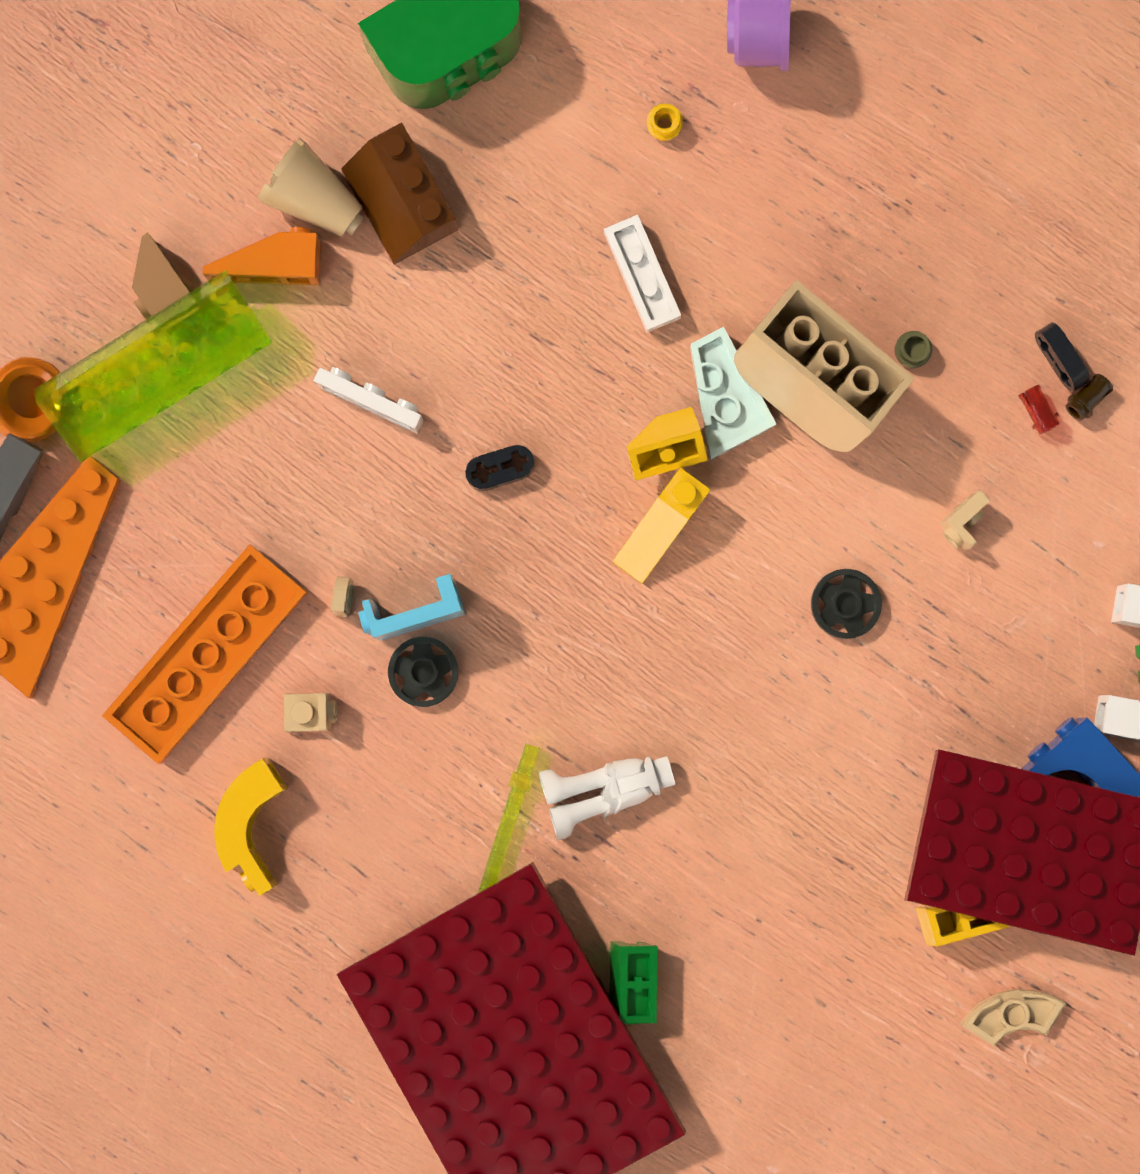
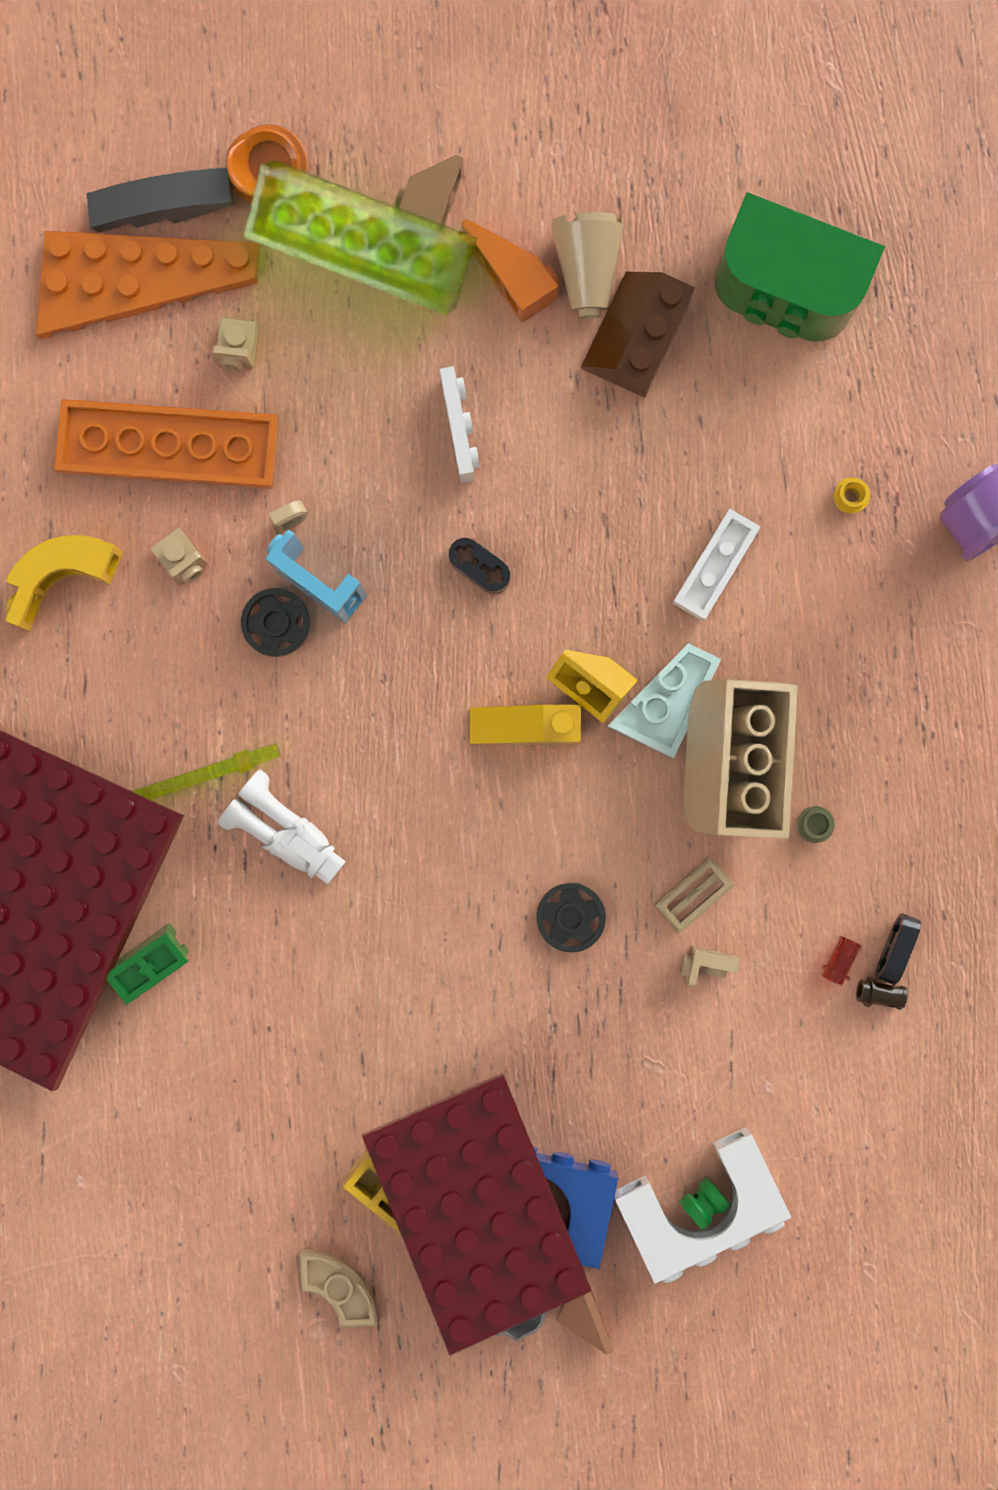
camera: 55 degrees right, 0 degrees up
none -> tan bracket [212,318,259,371]
none -> tan tile [654,857,735,933]

